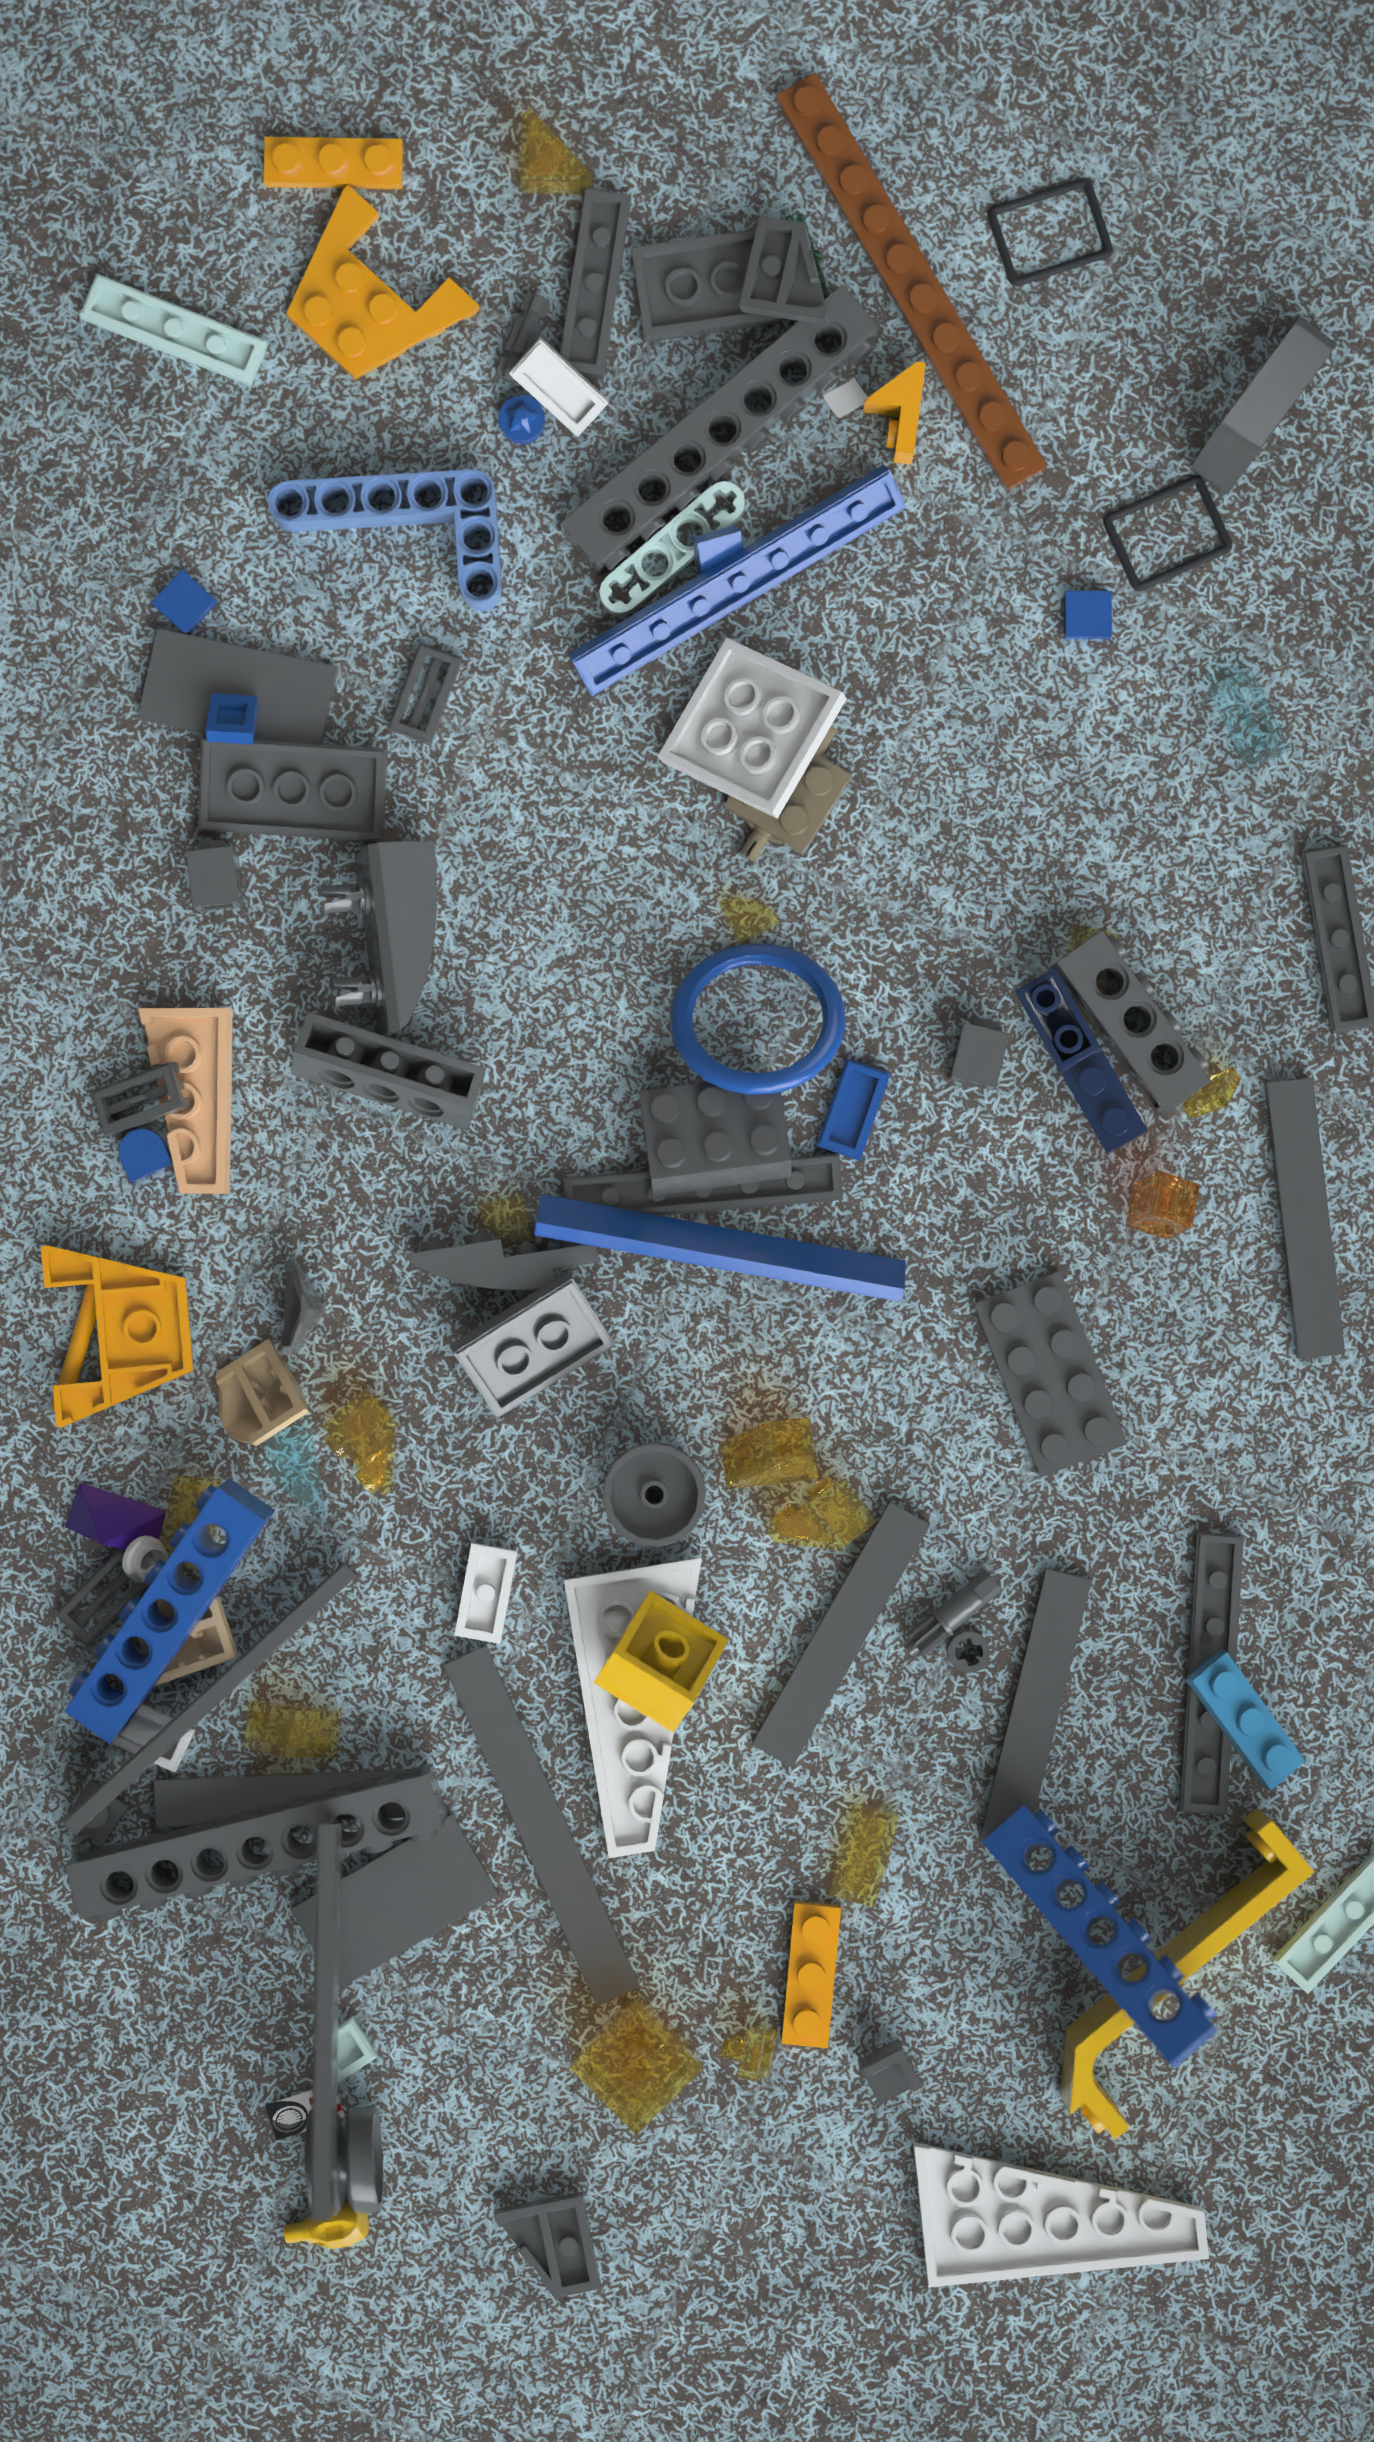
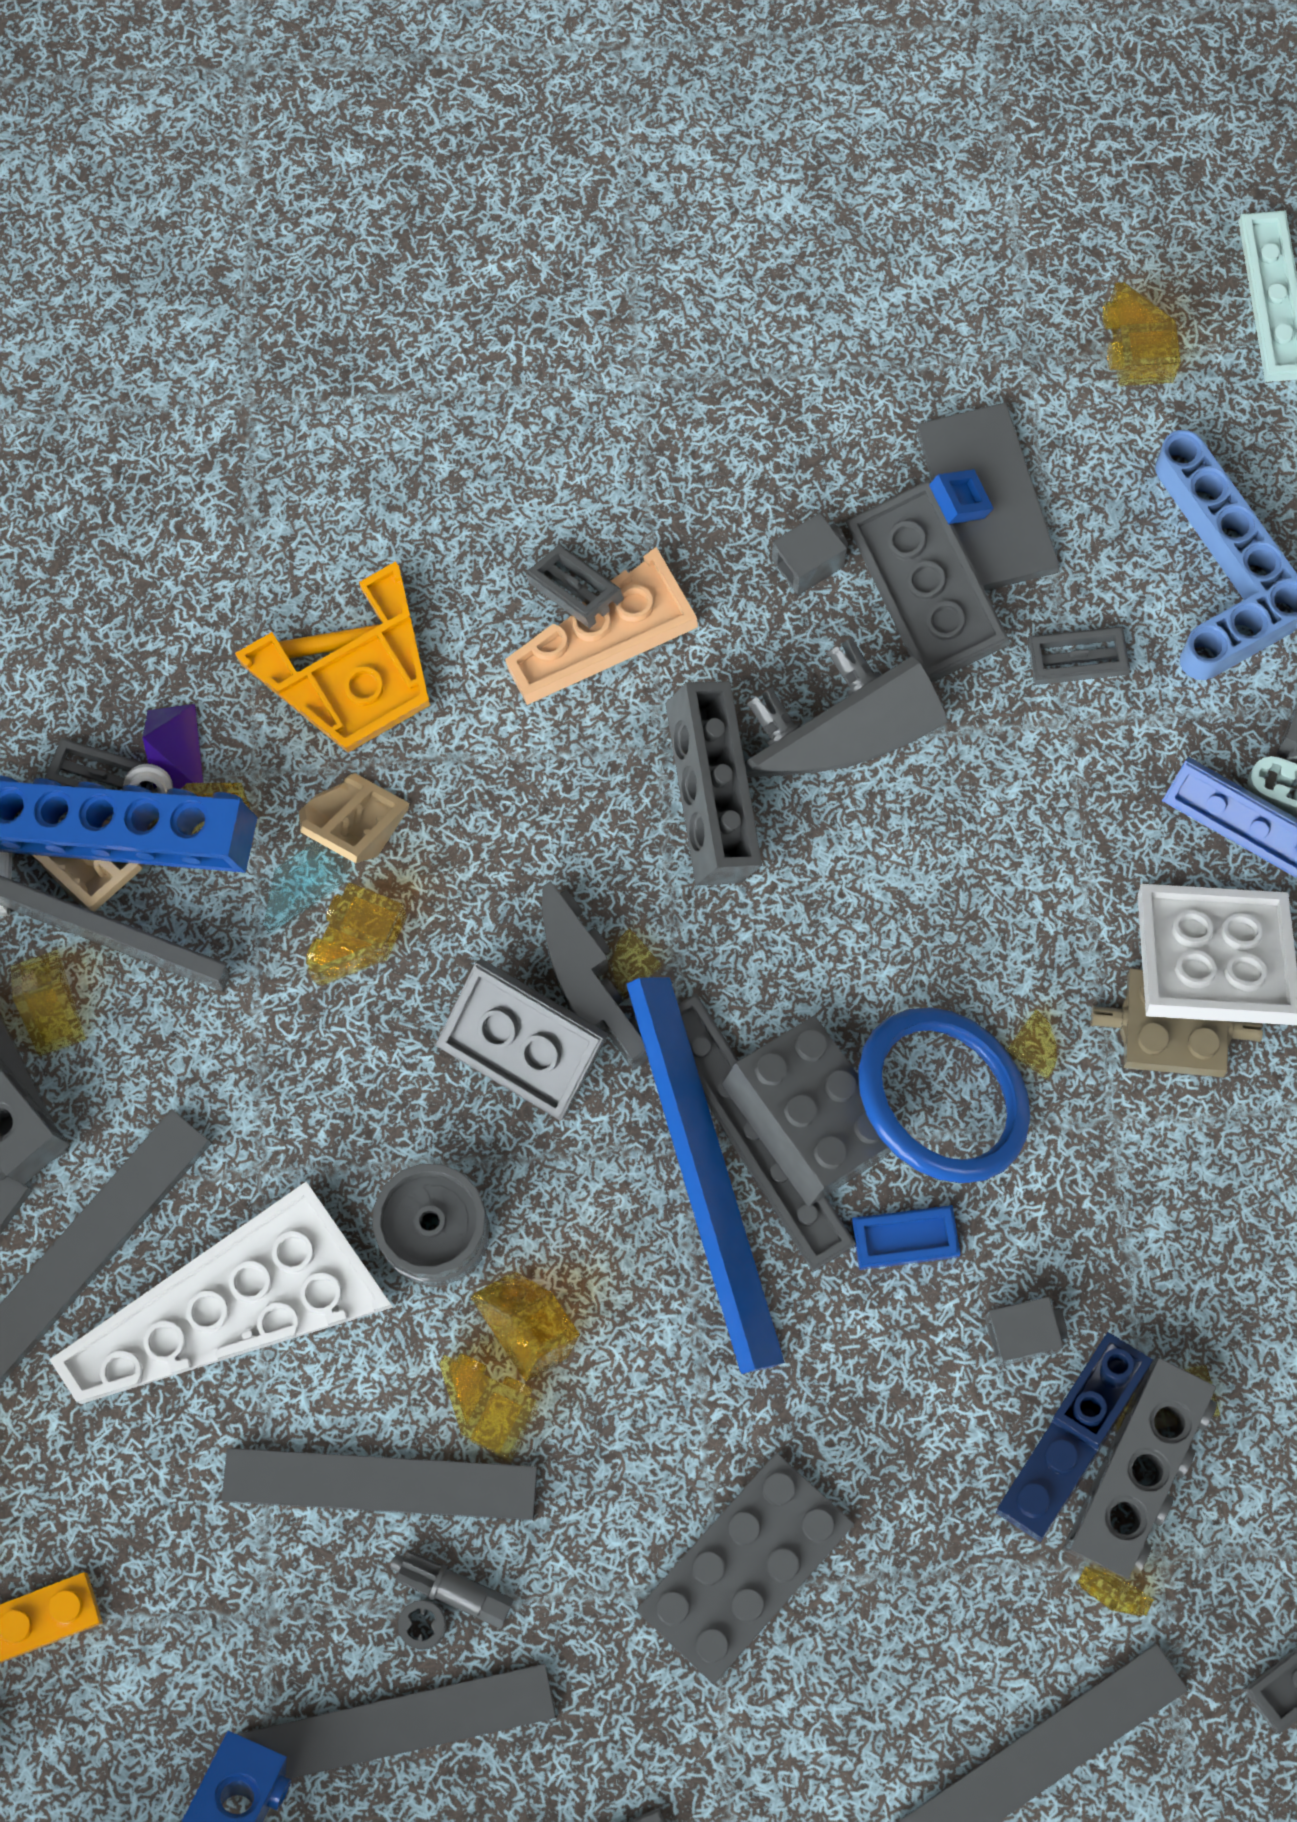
camera: 65 degrees right, 15 degrees down
blue tile [119,1129,173,1183] -> none
blue tile [151,569,218,635] -> none
dark grey slope [281,1261,327,1355] -> none
white plate [454,1542,518,1644] -> none
yellow slope [593,1590,729,1733] -> none
clear yellow tile [829,1803,900,1908] -> none
clear orange brick [1126,1171,1200,1240] -> none
none -> clear yellow slope [1102,282,1181,386]

